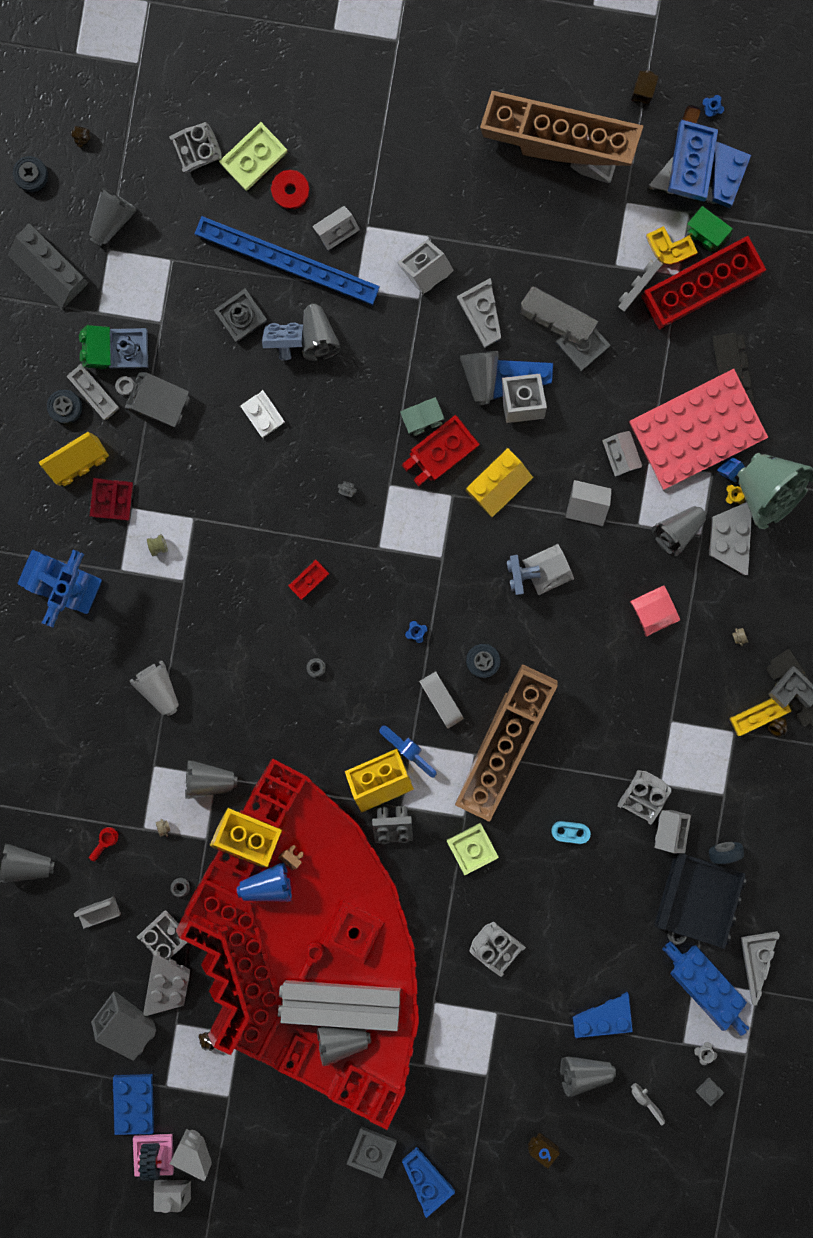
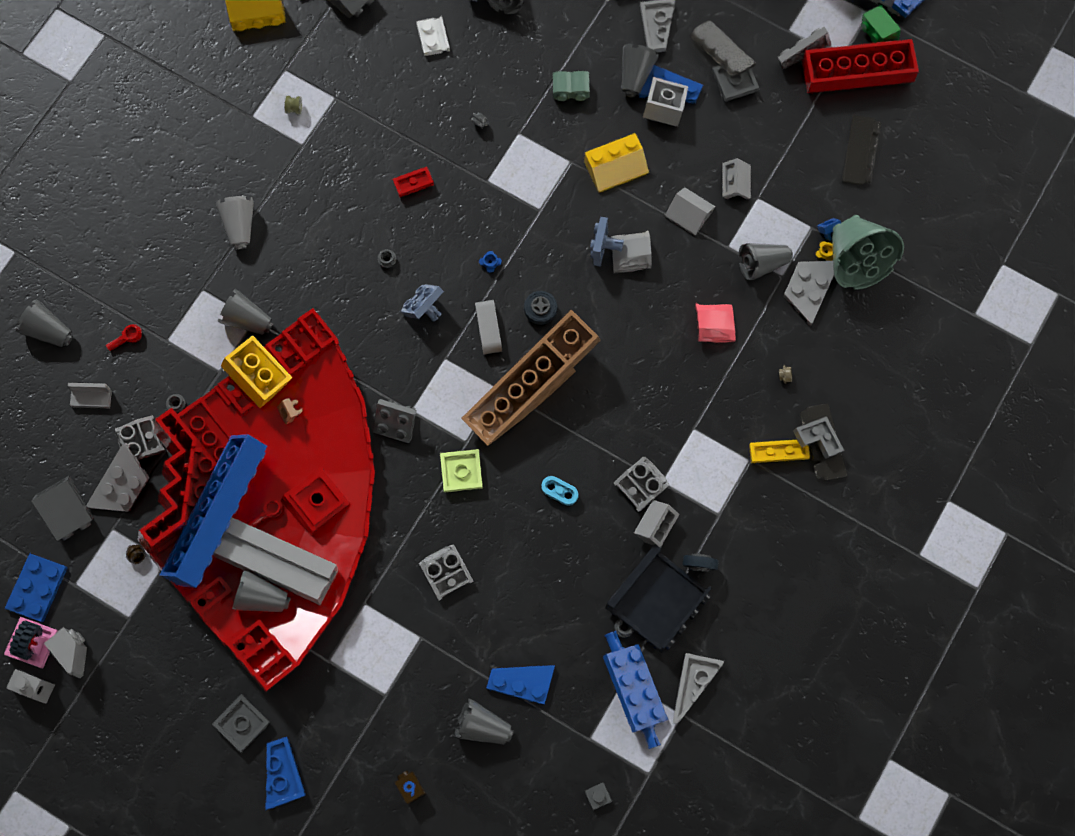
camera: 20 degrees right, 15 degrees down
blue plate [18,550,102,627] -> none
dark red slope [89,478,133,520] -> none
dark tan plate [155,819,171,837] -> none
blue cone [237,862,292,902] -> none
yellow slope [345,749,414,812] -> none
blue piece [379,726,437,778] -> none
red tile [402,415,479,487] -> none
coral plate [629,369,768,490] -> none
light grey piece [631,1083,665,1125] -> none
yellow plate [646,226,698,265] -> none
light grey plate [694,1042,717,1065] -> none
dark brown plate [768,717,788,737] -> none
none -> blue brick [160,434,267,588]
none -> sand blue plate [400,284,444,321]

